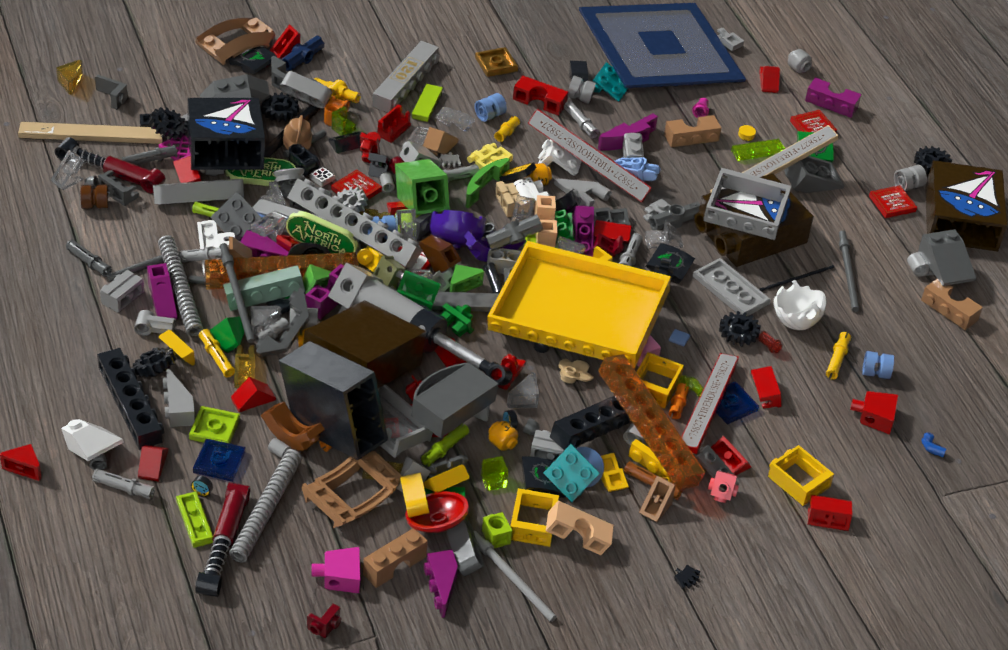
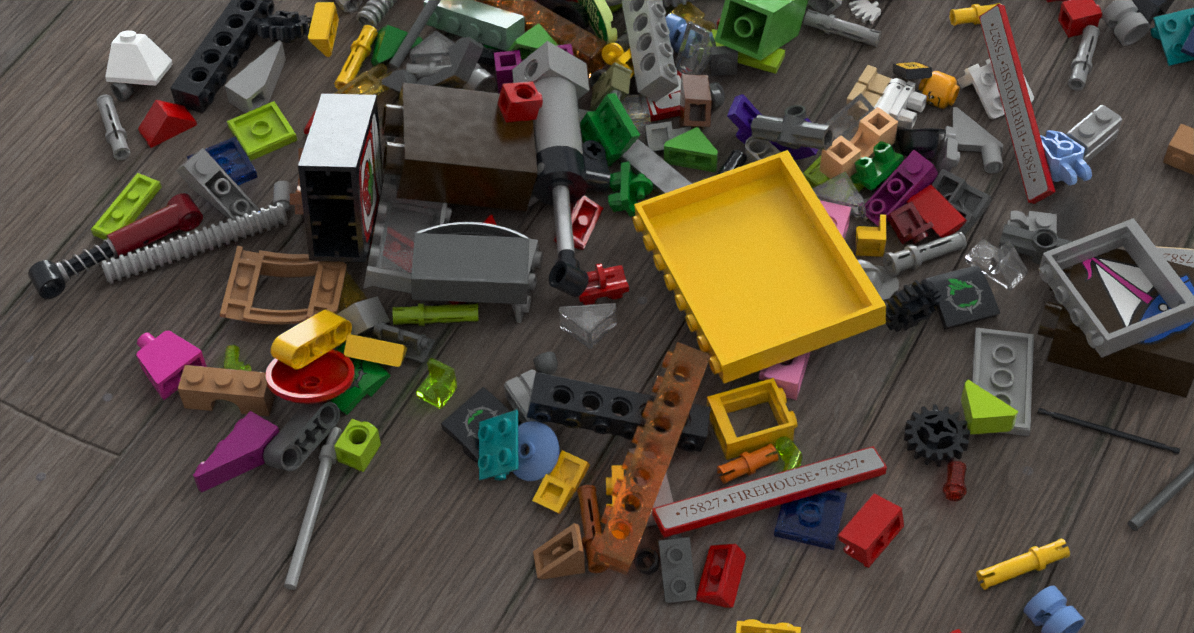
camera: 55 degrees right, 10 degrees up
red slope [0,444,41,481] -> none
tile [191,476,213,497] -> none
dark red bracket [307,603,342,639] -> none
dark purple cylinder [430,210,486,250] -> none
bright green slope [465,158,510,209] -> none
light yellow plate [467,143,513,169] -> none
light orange head [488,421,518,451] -> none
black tile [503,410,518,429] -> none
yellow window [510,488,559,547] -> none
light nougat arch [546,500,614,555] -> none
tan plate [558,359,594,383] -> none
magenta slope [598,113,658,151] -> none
medium blue piece [669,329,690,346] -> none
coral brick [708,470,739,503] -> none
white piece [774,280,827,330] -> none
none -> light grey slope [176,148,259,220]
none -> clear neon green arm [223,345,252,371]
none -> red brick [497,81,543,122]
none -> lime slope [961,380,1018,435]

